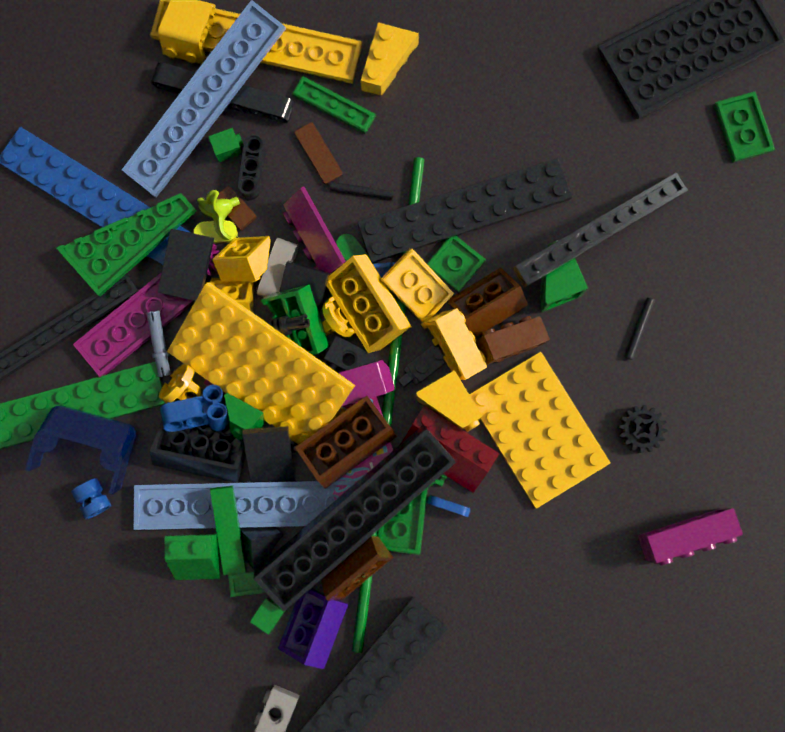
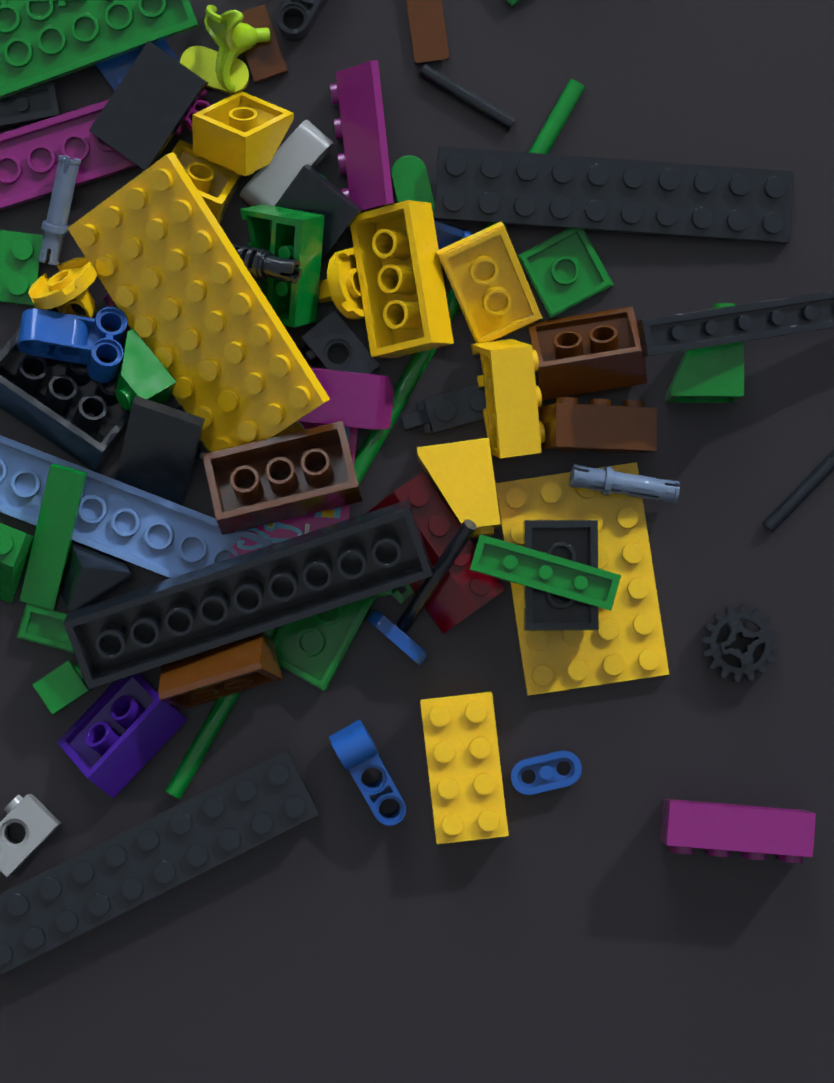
camera: 20 degrees right, 5 degrees up
none -> blue piece [329,719,406,826]
none -> black bar [397,519,477,632]
none -> yellow brick [420,692,509,844]
none -> green plate [470,534,621,611]
none -> blue plate [510,750,582,795]
none -> black brick [523,520,599,631]
none -> sand blue pin [569,464,680,504]

